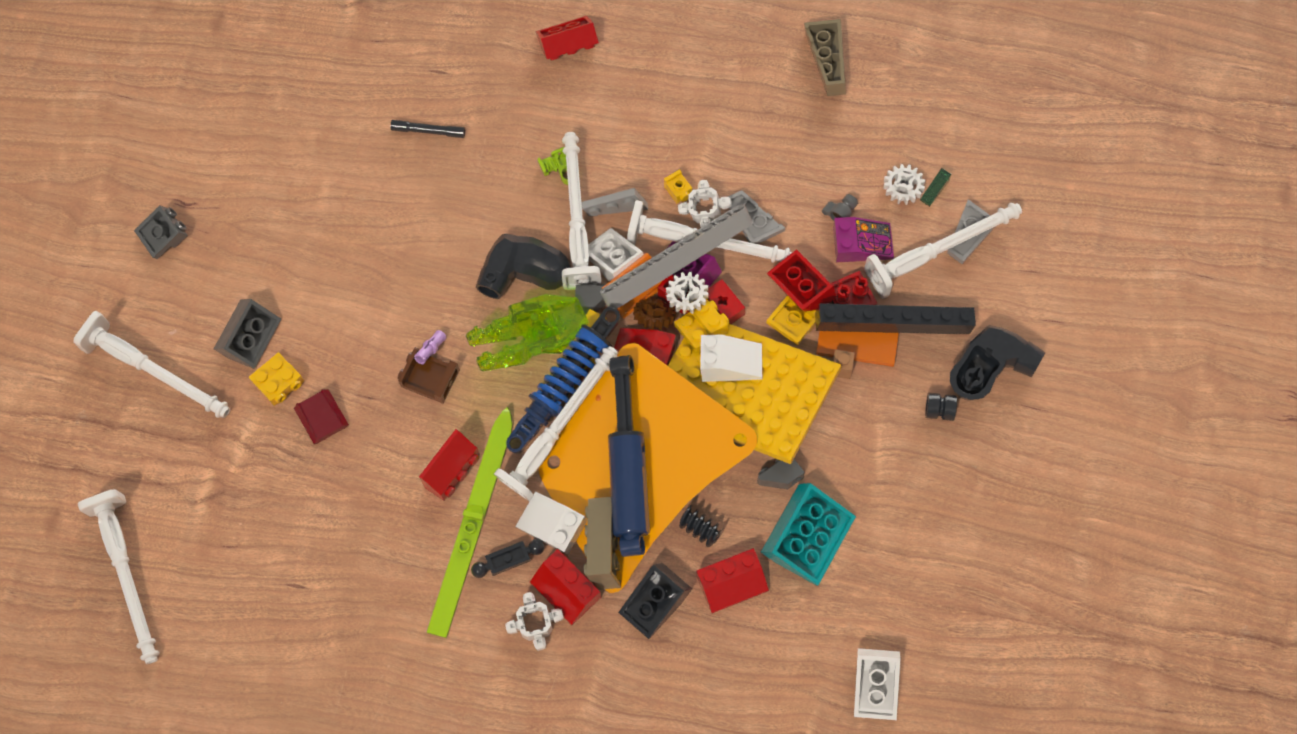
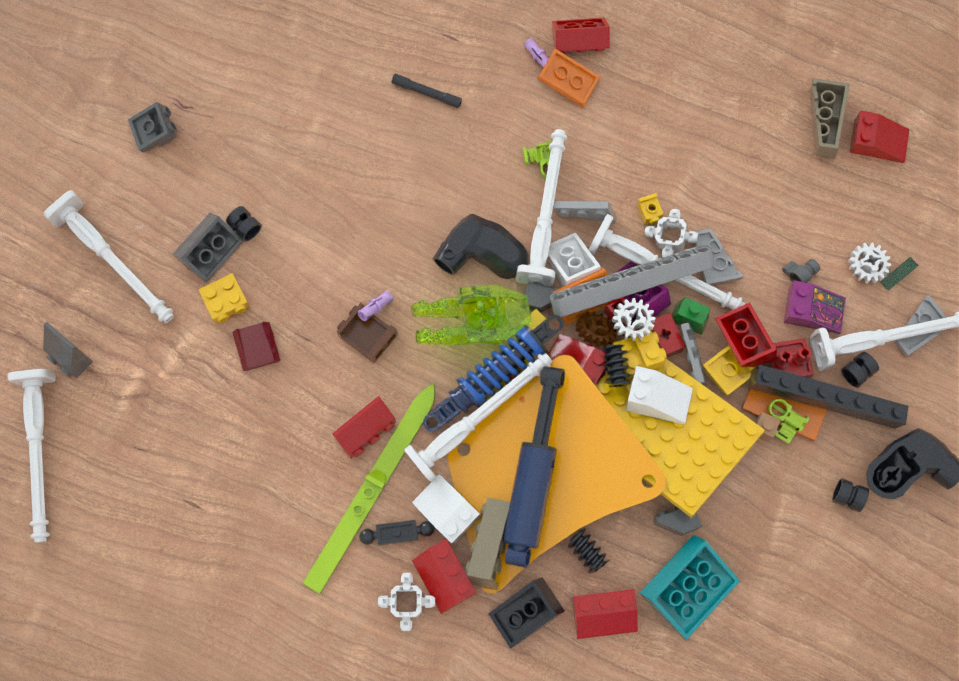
camera: 10 degrees right, 5 degrees up
none -> dark grey slope [43,322,93,378]
none -> black wheel [226,206,262,242]
none -> lavender pin [524,38,549,67]
none -> orange tile [537,49,600,108]
none -> black piece [602,344,631,387]
none -> green torso [671,298,710,335]
none -> light grey wing [681,323,707,386]
none -> lime piece [768,399,809,444]
none -> black wheel [841,352,879,388]
none -> red slope [850,110,909,163]

